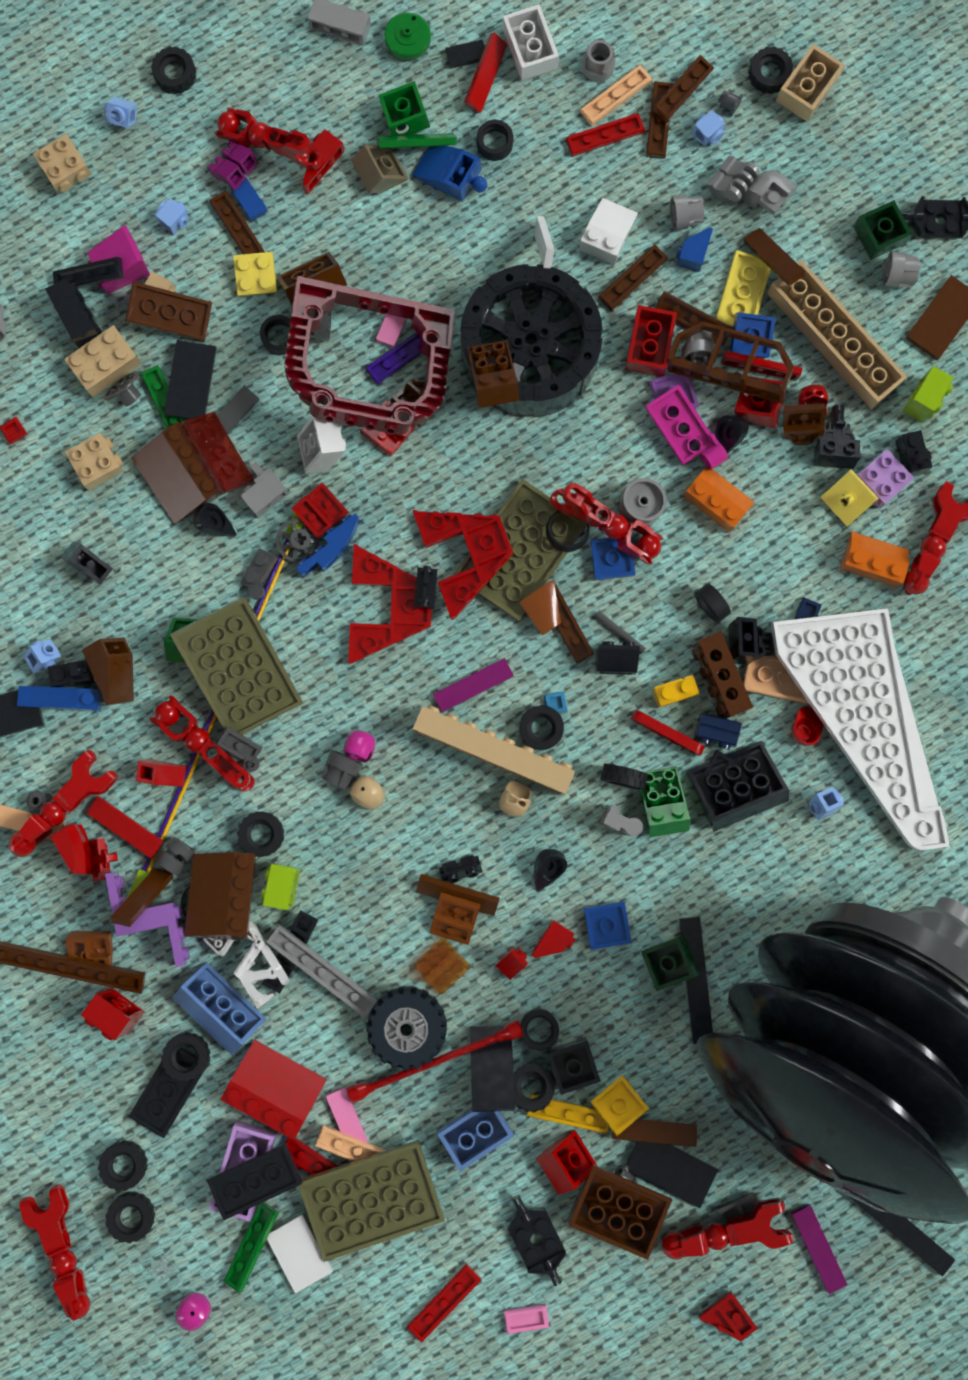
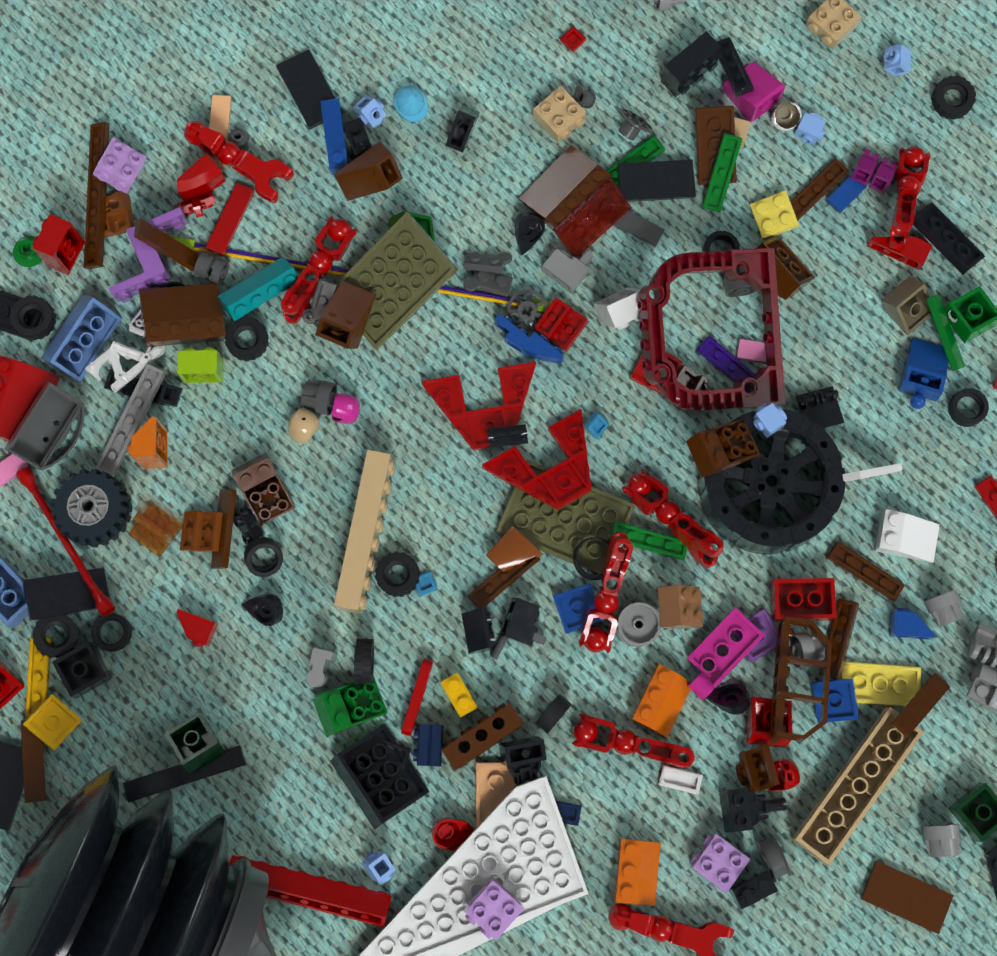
camera: 80 degrees right, 5 degrees down
tan brick [64,325,141,397] -> none
red slope [135,759,187,786] -> none
magenta tile [433,658,514,713] -> none
red slope [495,947,528,980] -> none
tan helmet [499,780,531,817] -> none
blue plate [584,902,632,950] -> none
red tile [721,350,803,381] -> none
light yellow tile [820,469,879,527] -> none
lime brick [903,366,954,423] -> none
none -> dark grey piece [4,382,85,470]
none -> green piece [13,236,42,267]
none -> lavender brick [93,138,147,194]
none -> orange slope [128,416,168,469]
none -> teal brick [218,257,298,321]
none -> red brick [229,855,392,927]
none -> reddish brown slope [231,453,295,526]
none -> black tyre [244,537,283,577]
none -> reddish brown slope [315,281,376,349]
none -> medium azure piece [394,85,428,122]
none -> dark grey hinge [464,252,512,273]
none -> lavender brick [464,877,524,941]
none -> black hinge [499,597,547,646]
none -> dark grey brick [572,86,596,109]
none -> red piece [572,713,695,768]
none -> dark azure tile [583,411,609,439]
none -> green tile [608,521,687,561]
none -> red piece [622,469,724,568]
none -> medium nougat brick [658,585,704,629]
none -> white tile [658,765,703,795]
none -> green tile [702,133,743,213]
none -> light blue brick [753,403,787,438]
none -> dark grey wheel [755,833,791,883]
none -> dark tan hair [771,102,802,131]
none -> black hinge [795,386,845,428]
none -> black tile [913,202,985,275]

